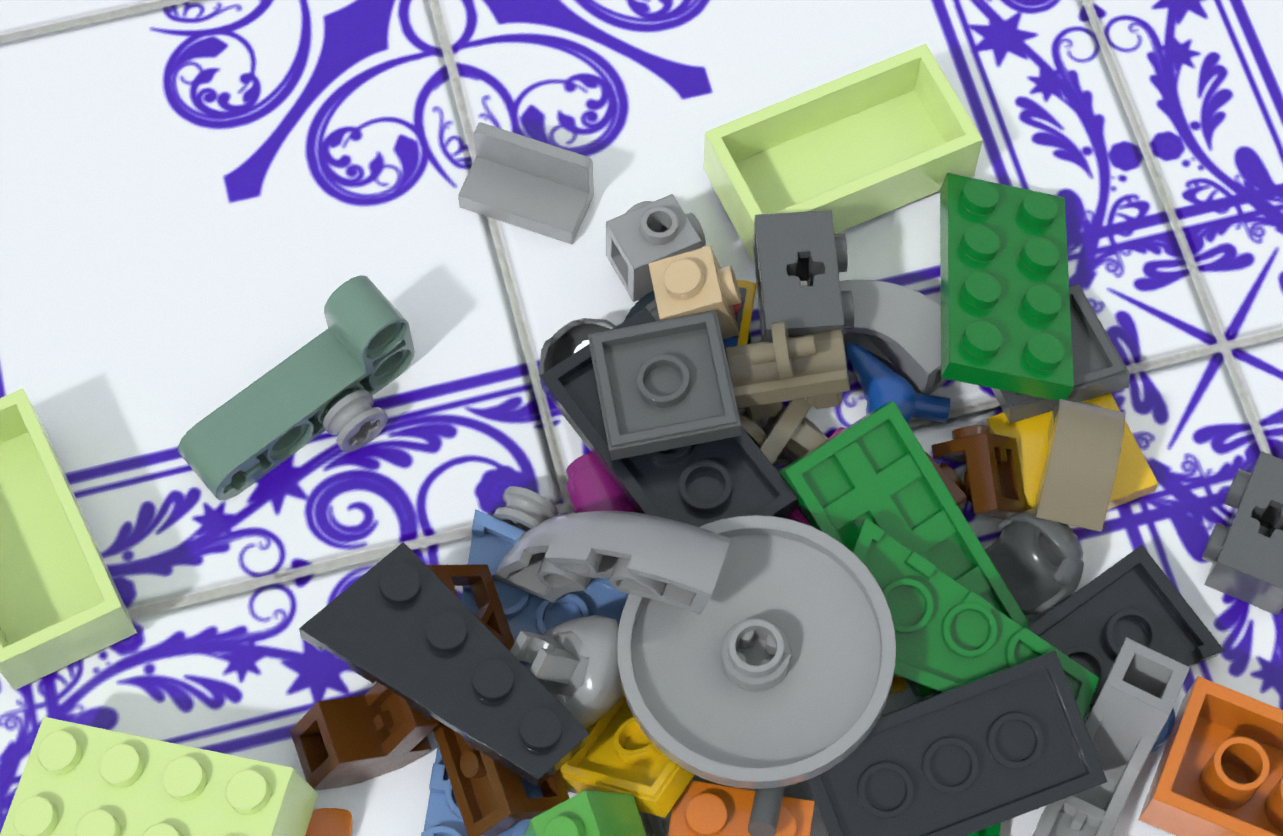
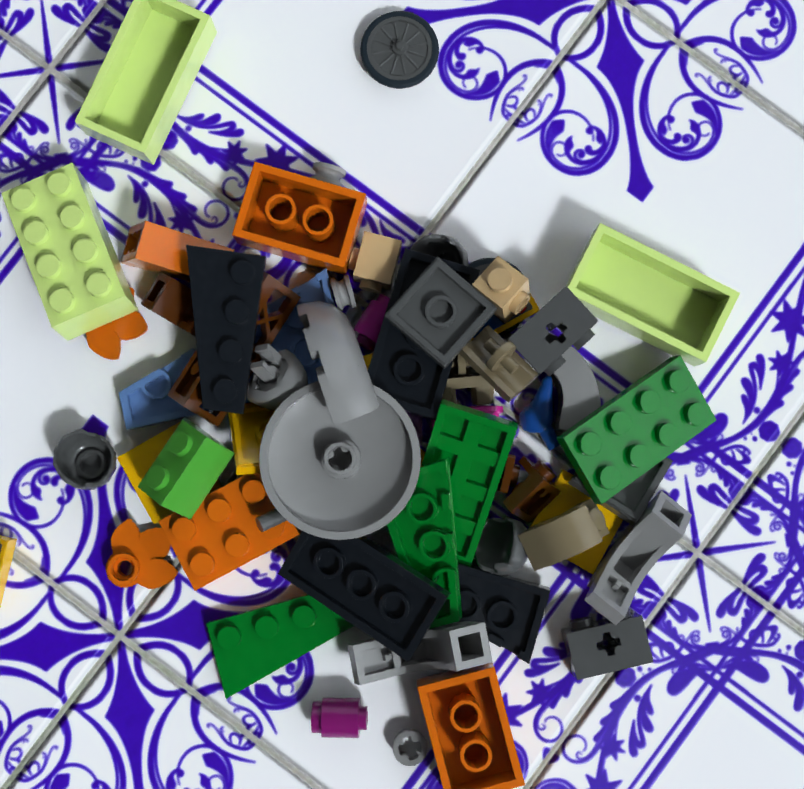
camera: 50 degrees right, 20 degrees up
sand green beam [178,275,415,500] -> none
light grey panel [458,122,594,244] -> none
light grey brick [606,194,706,302] -> none
none -> orange slope [120,220,234,281]
none -> orange brick [232,161,367,275]
none -> tan brick [348,231,402,294]
none -> dark grey wheel [360,11,439,89]
none -> light grey arch [584,491,692,625]

